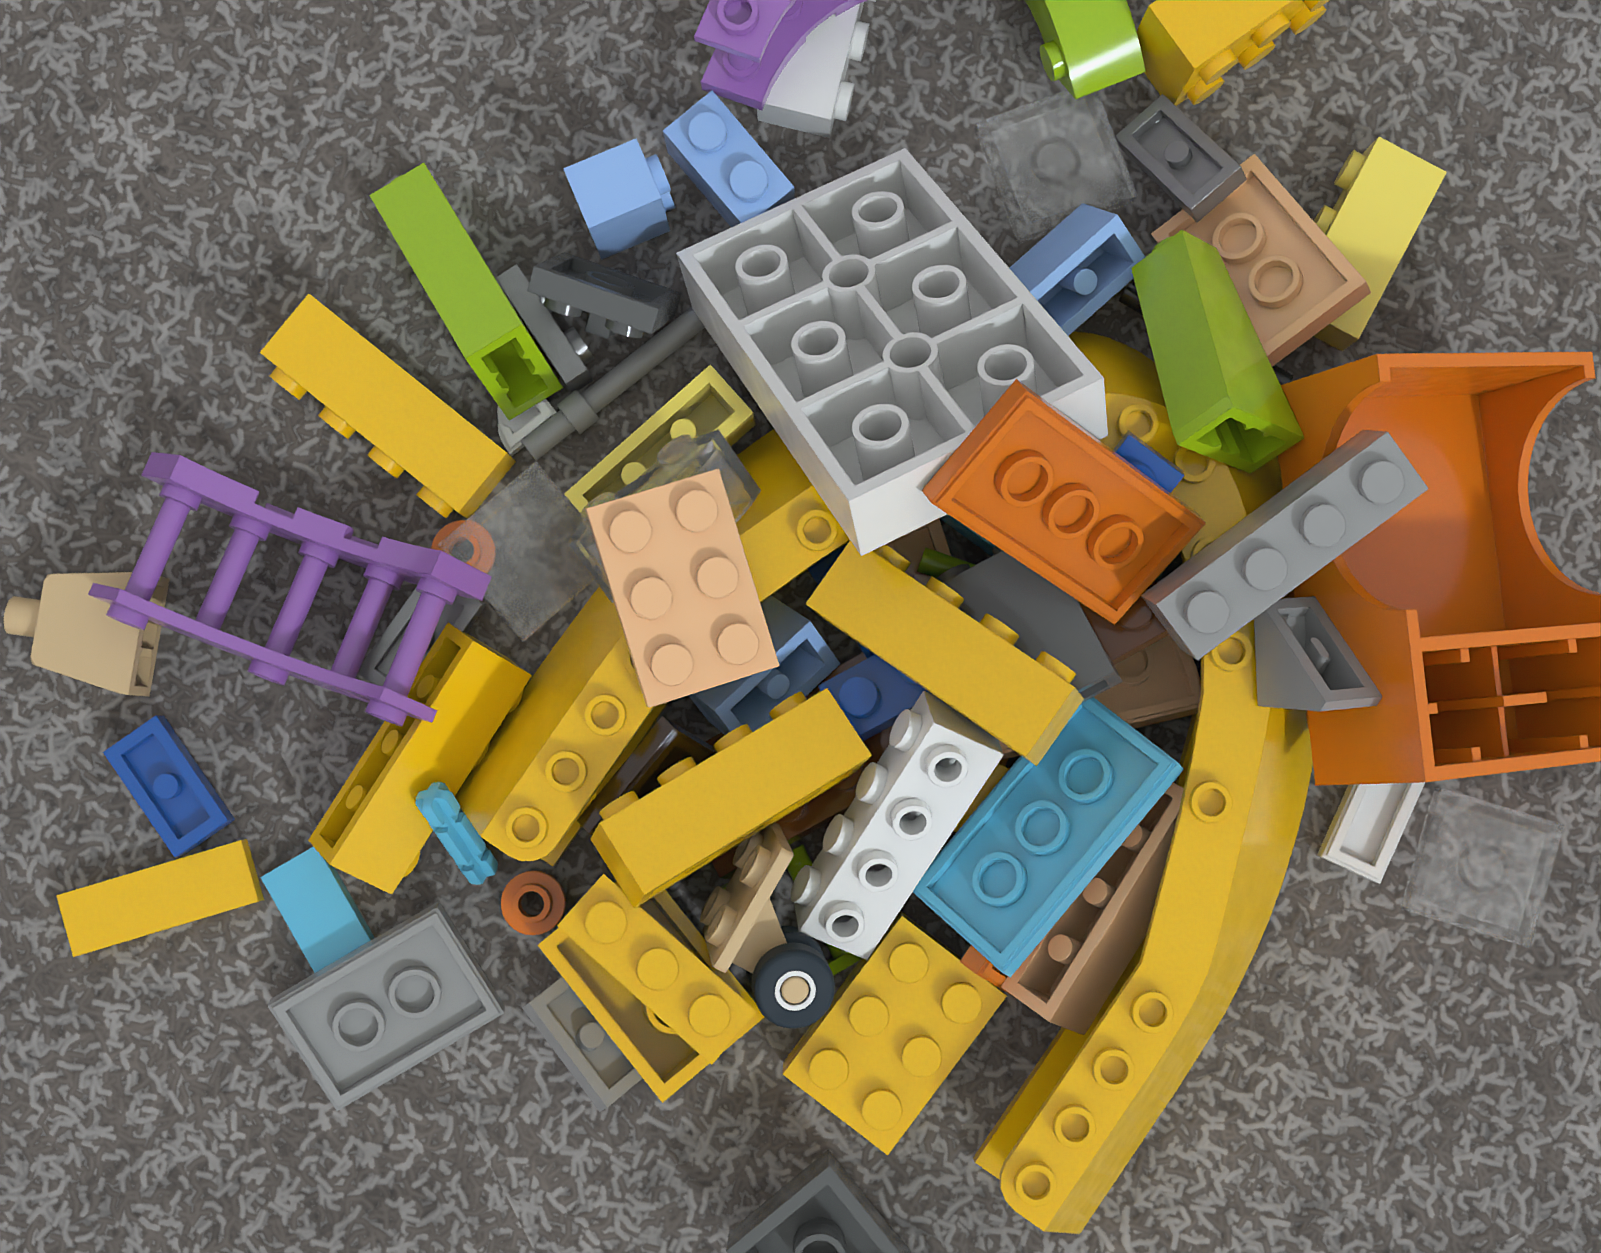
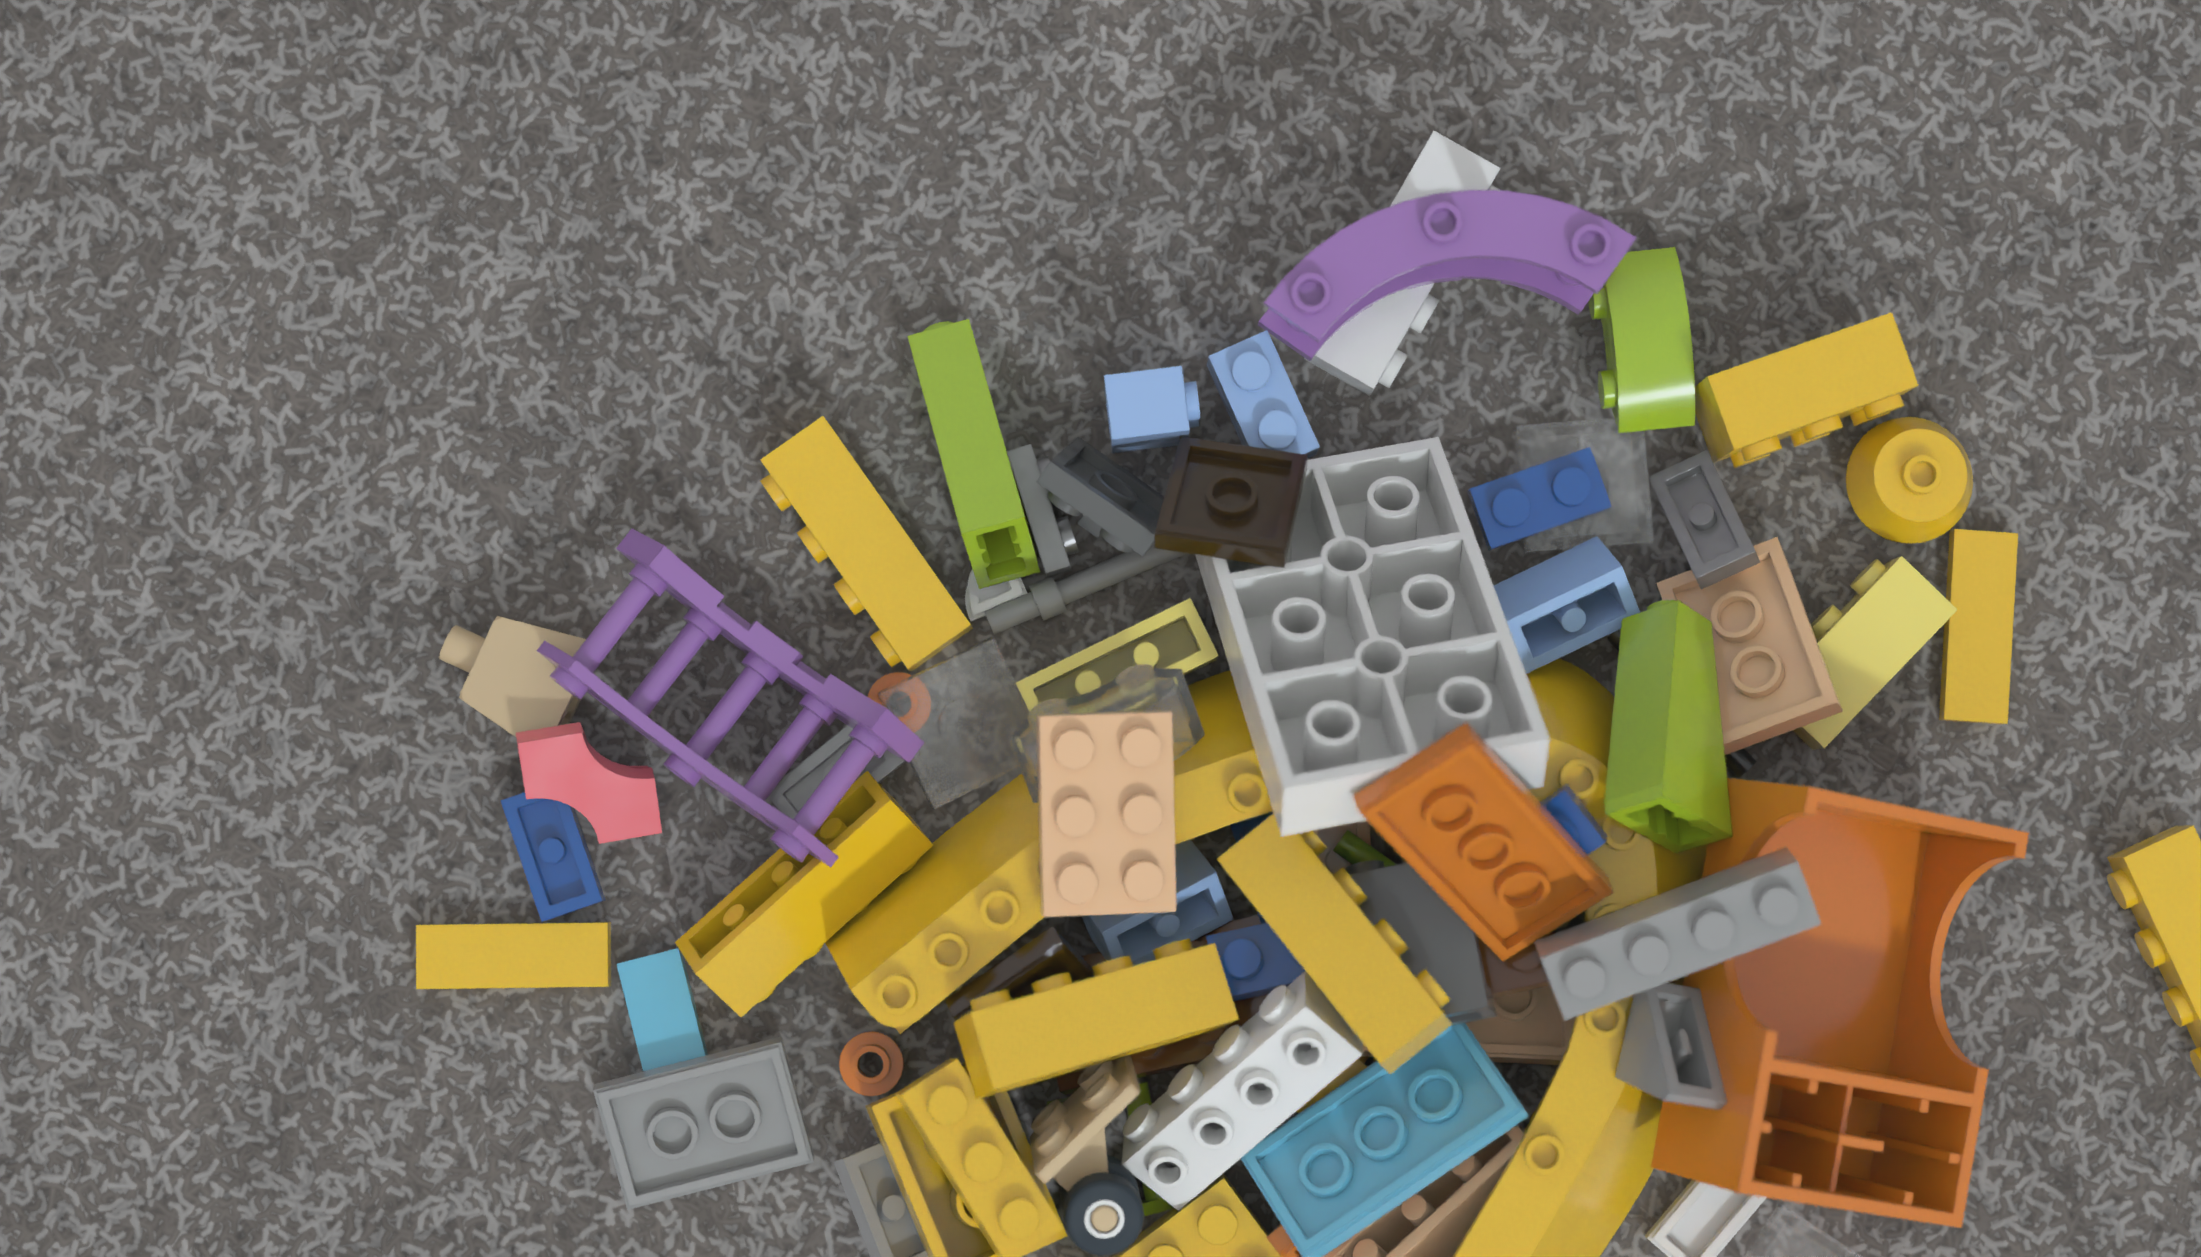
camera: 20 degrees right, 0 degrees up
medium azure axle [415,782,498,885] -> none
none -> coral tile [516,722,662,844]
none -> dark brown tile [1155,436,1308,568]
none -> blue plate [1467,447,1612,551]
none -> yellow cone [1846,417,1973,544]
none -> yellow tile [1939,529,2018,725]

